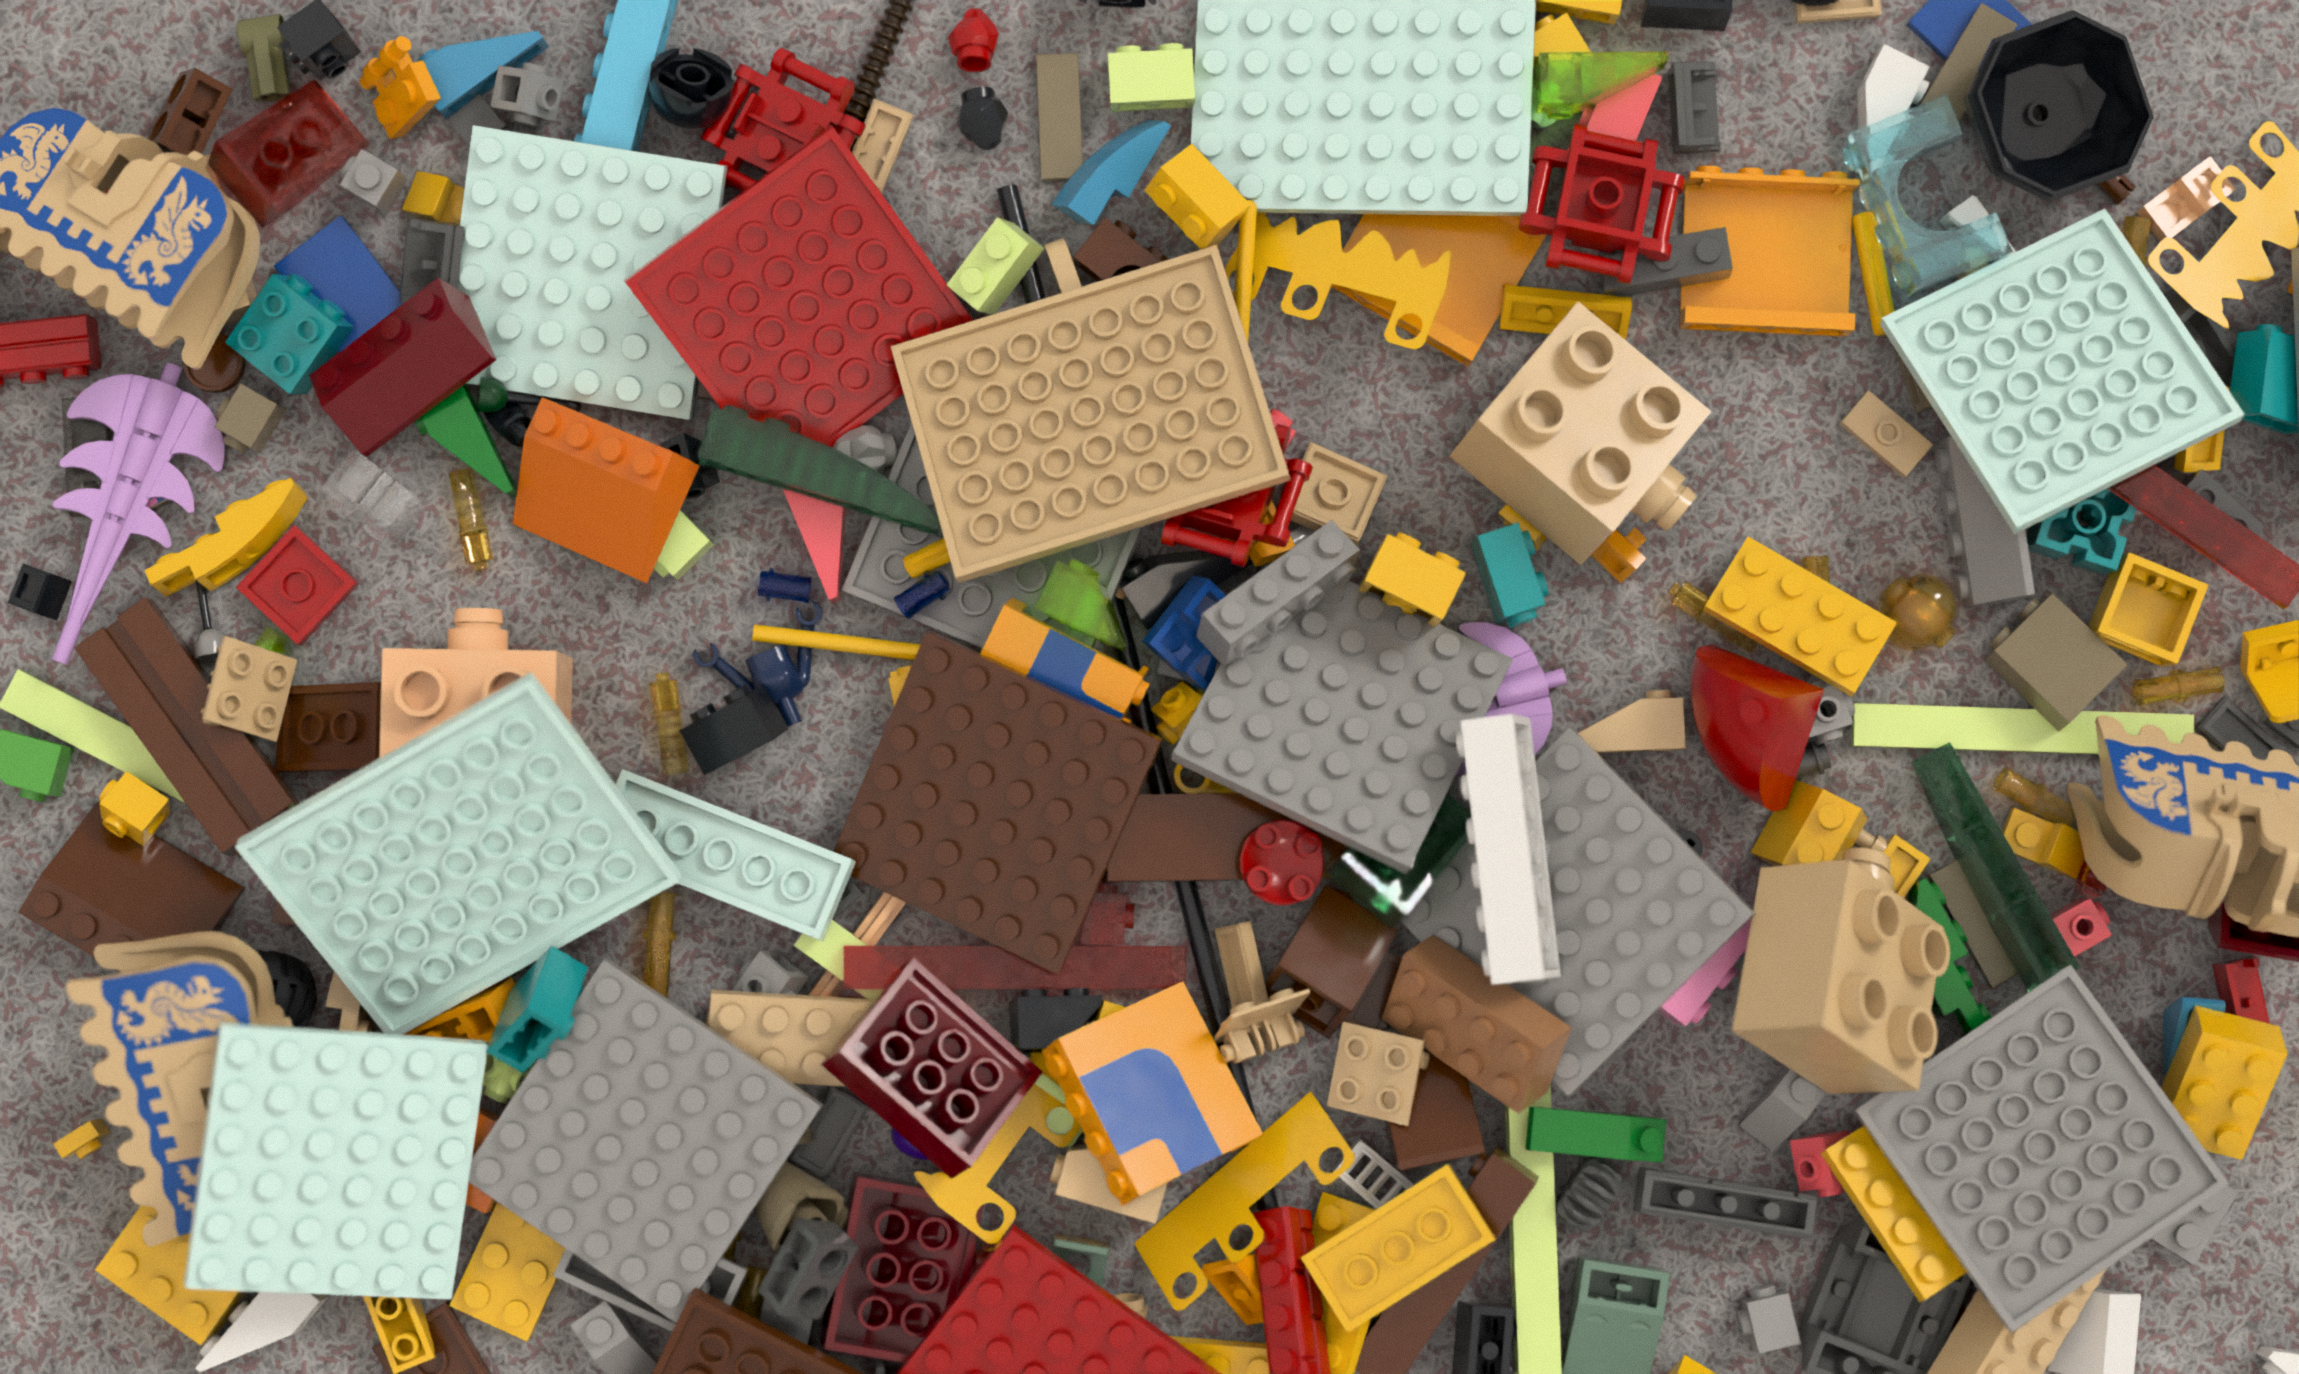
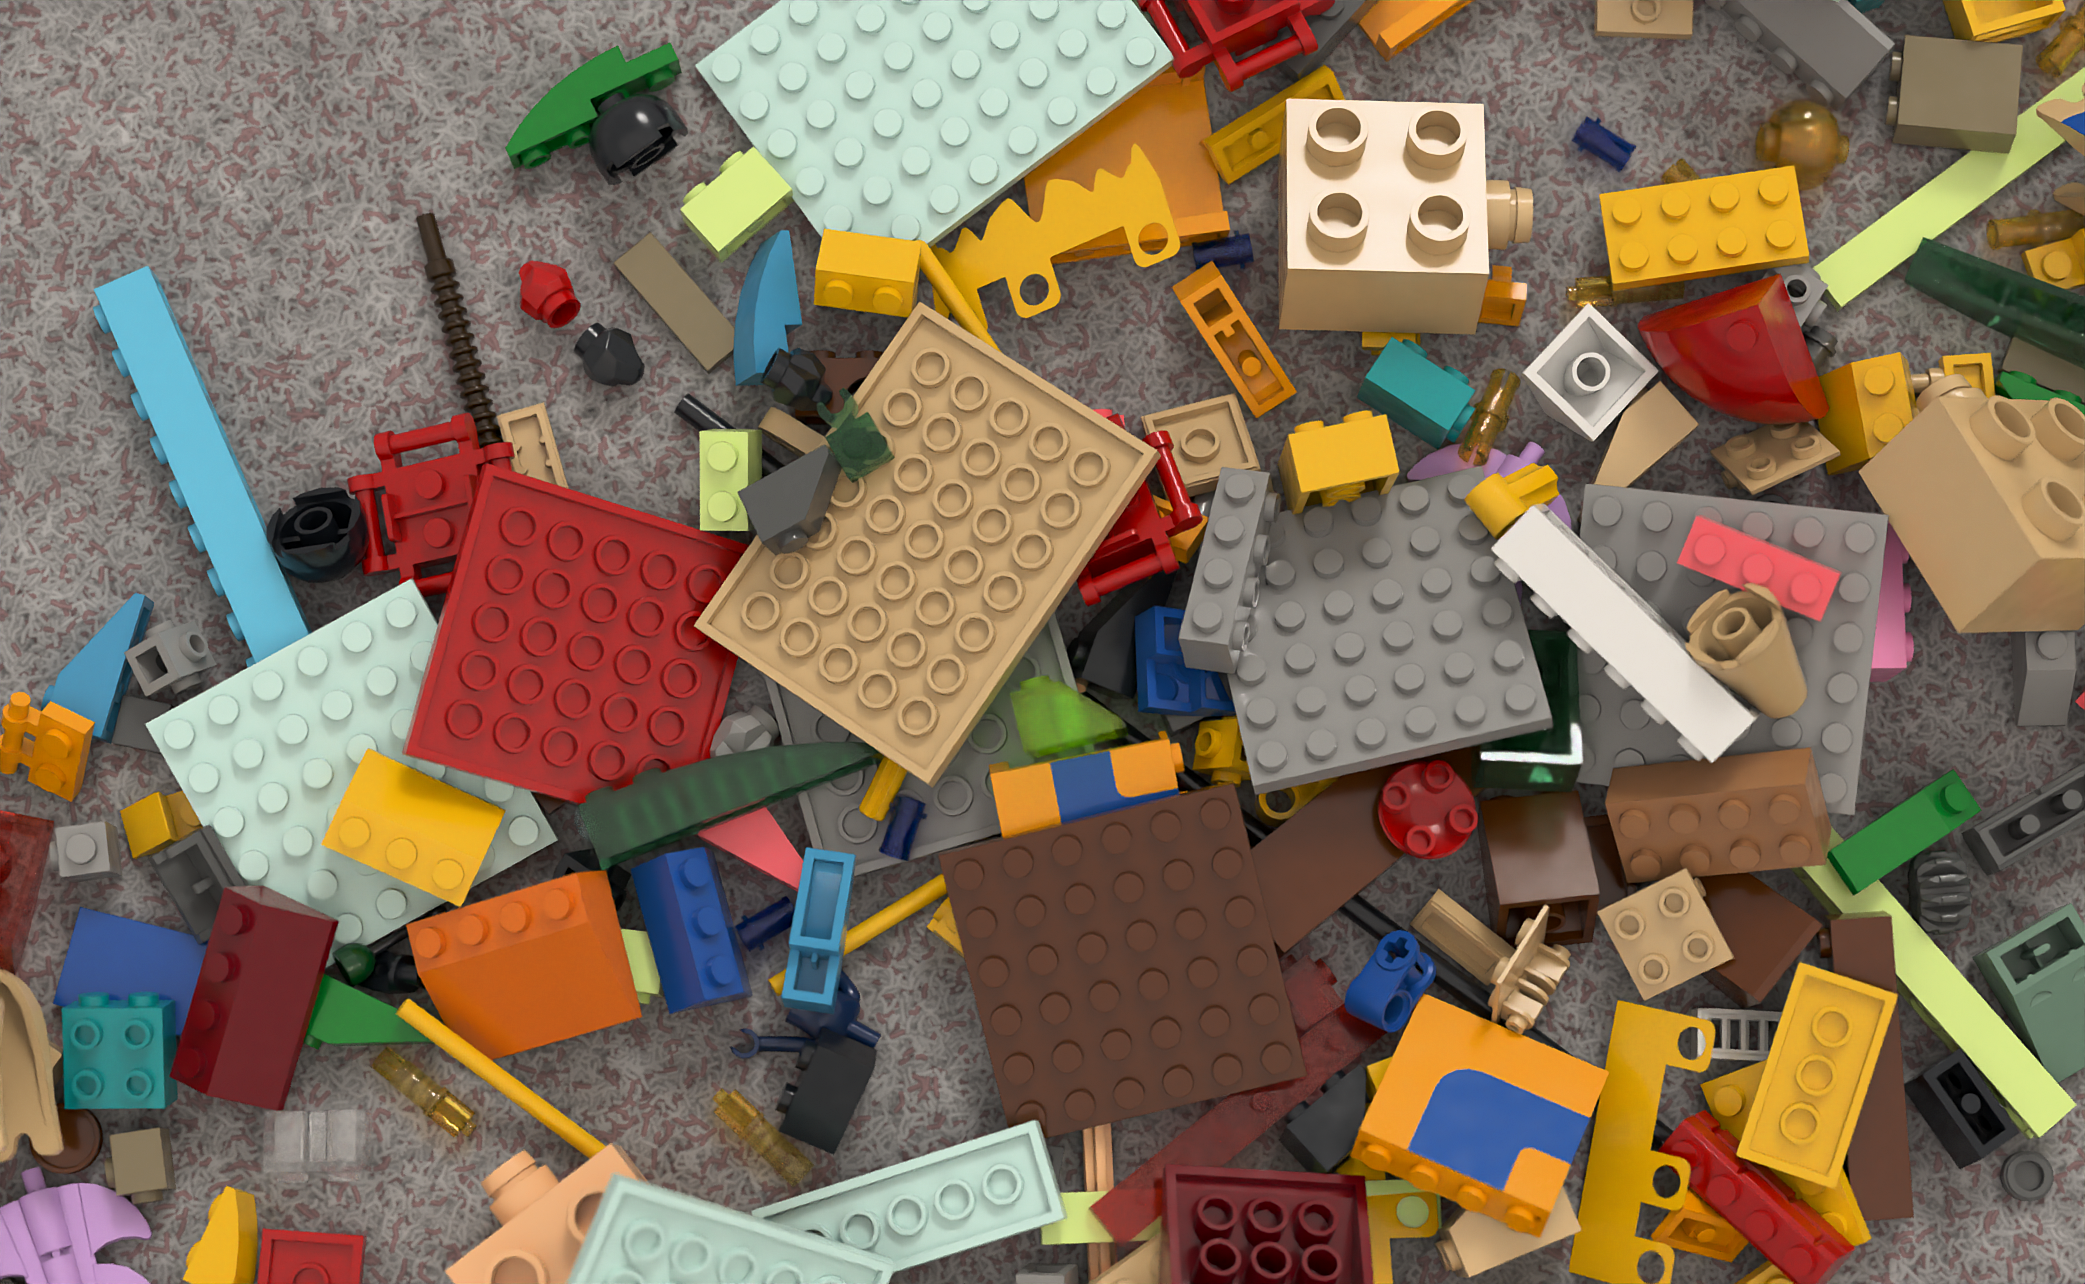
camera: 40 degrees left, 5 degrees down
none -> yellow slope [321,748,506,907]
none -> yellow piece [396,998,606,1159]
none -> blue slope [630,847,753,1014]
none -> dark grey slope [737,444,842,555]
none -> black rock [760,348,833,411]
none -> dark azure slope [781,847,856,1014]
none -> clear green plate [817,388,895,483]
none -> light orange slope [1172,261,1297,419]
none -> clear blue pin [1191,230,1254,271]
none -> blue piece [1345,930,1436,1033]
none -> clear yellow pin [1458,368,1521,466]
none -> yellow piece [1464,463,1560,539]
none -> white slope [1521,303,1659,442]
none -> clear blue pin [1571,116,1636,172]
none -> coral brick [1677,515,1842,621]
none -> tan cone [1685,583,1807,719]
none -> tan hinge [1710,422,1841,496]

